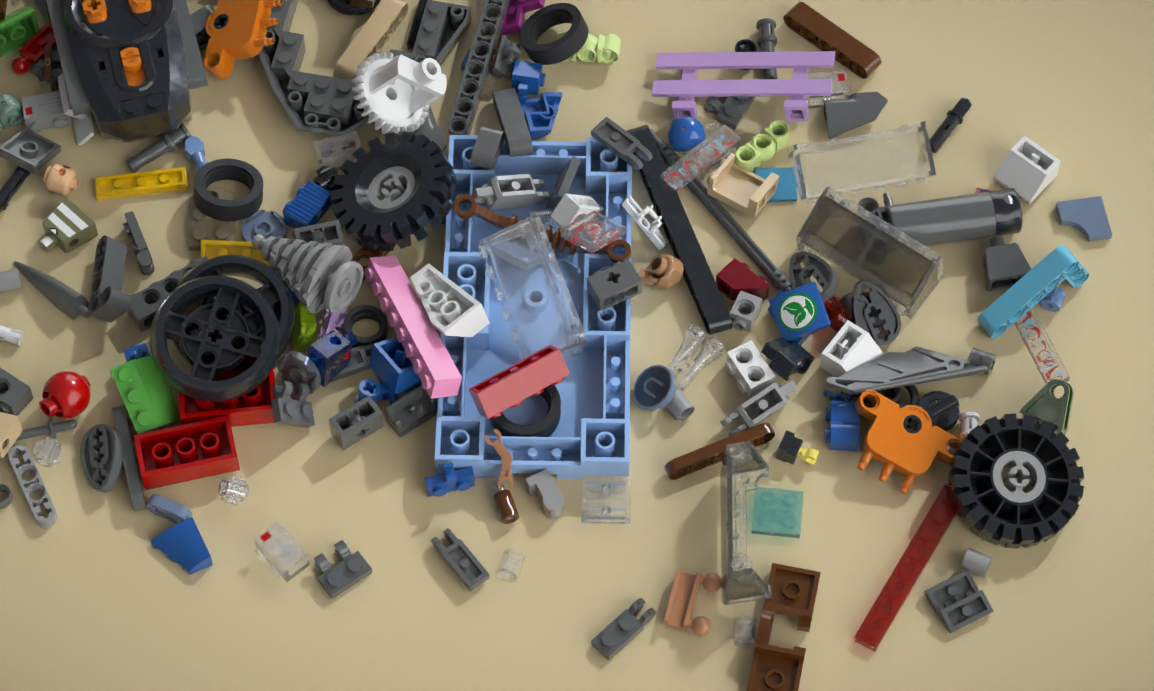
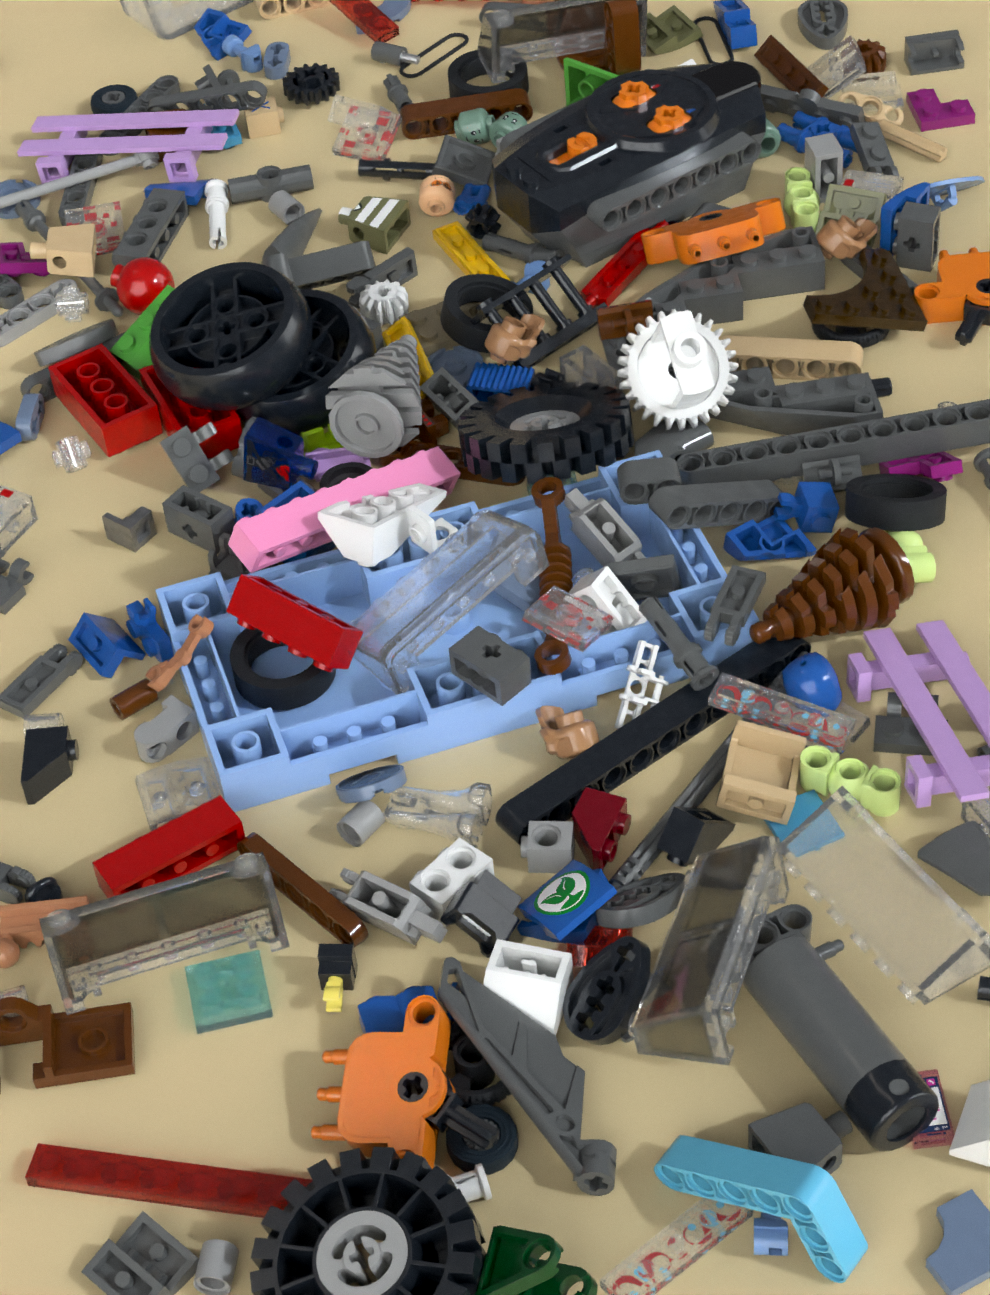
camera: 75 degrees right, 15 degrees down
none -> black slope [20,726,79,805]
none -> black tile [25,877,63,903]
none -> blue panel [68,612,146,678]
none -> red brick [92,795,245,914]
none -> flat silver panel [102,506,157,553]
none -> white gear [359,279,409,326]
none -> white bracket [407,505,463,556]
none -> blue piece [453,183,491,215]
none -> black gear [465,203,502,239]
none -> black fence [471,254,608,369]
none -> medium nougat head [484,314,545,364]
none -> red plate [581,220,669,307]
none -> reddish brown hips [596,300,653,340]
none -> dark grey pin [639,597,719,691]
none -> black slope [657,807,736,867]
none -> reddish brown plant [749,527,915,644]

